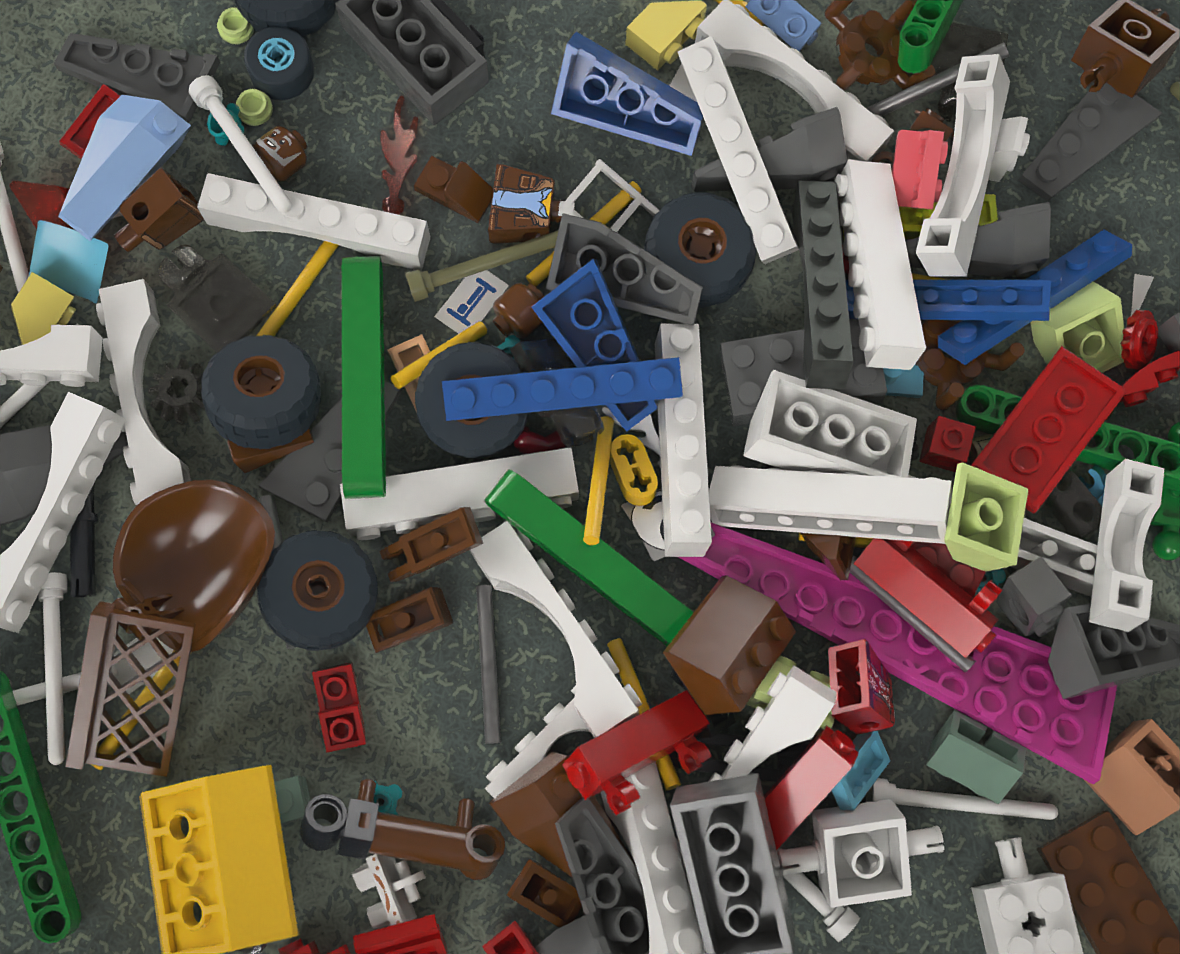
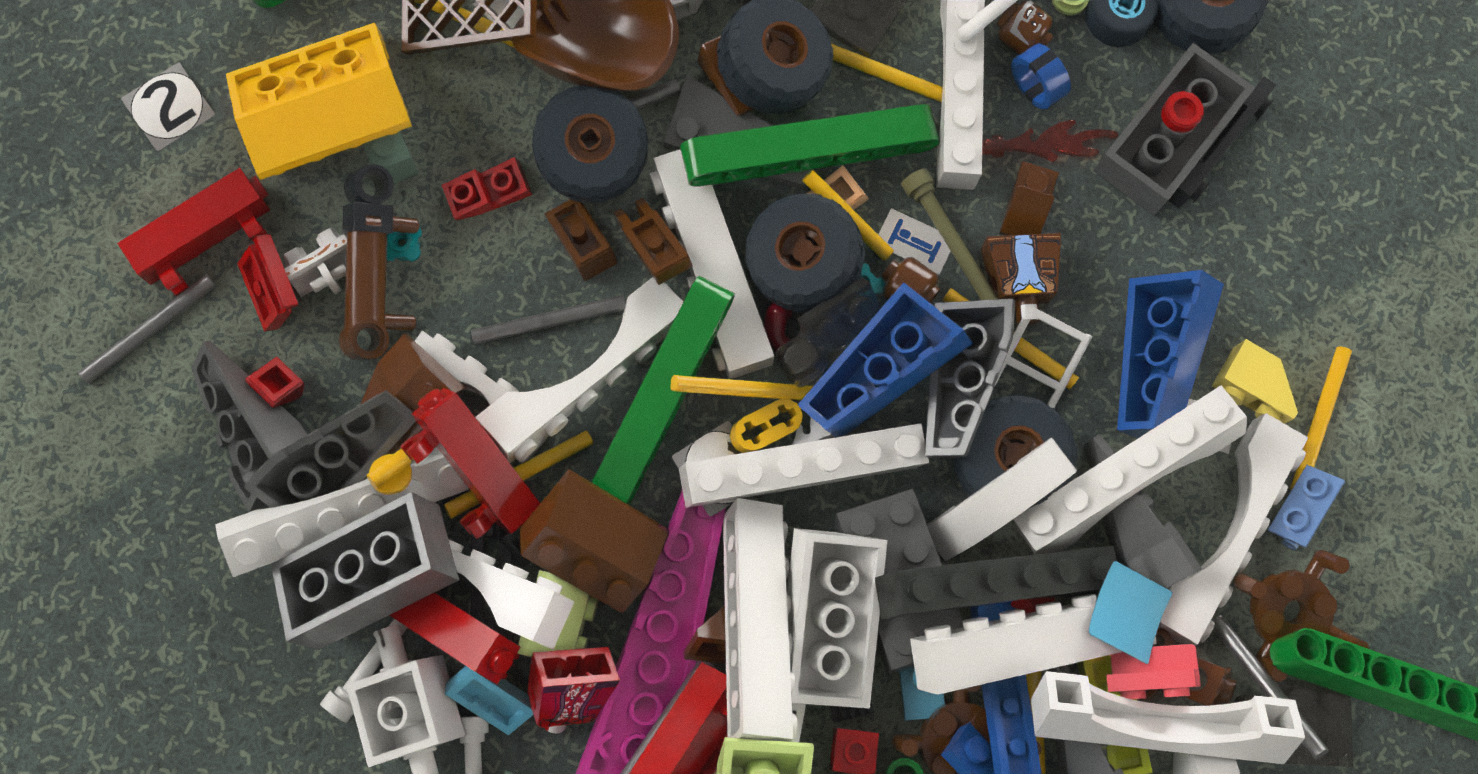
camera: 80 degrees right, 0 degrees up
blue plate [442,357,683,421] -> none
reddish brown slope [507,859,582,928] -> none
none -> yellow plate [366,449,412,495]
none -> white slope [927,437,1077,561]
none -> blue piece [1011,43,1071,110]
none -> medium azure sticker [1089,561,1172,664]
none -> red tile [1161,91,1204,133]

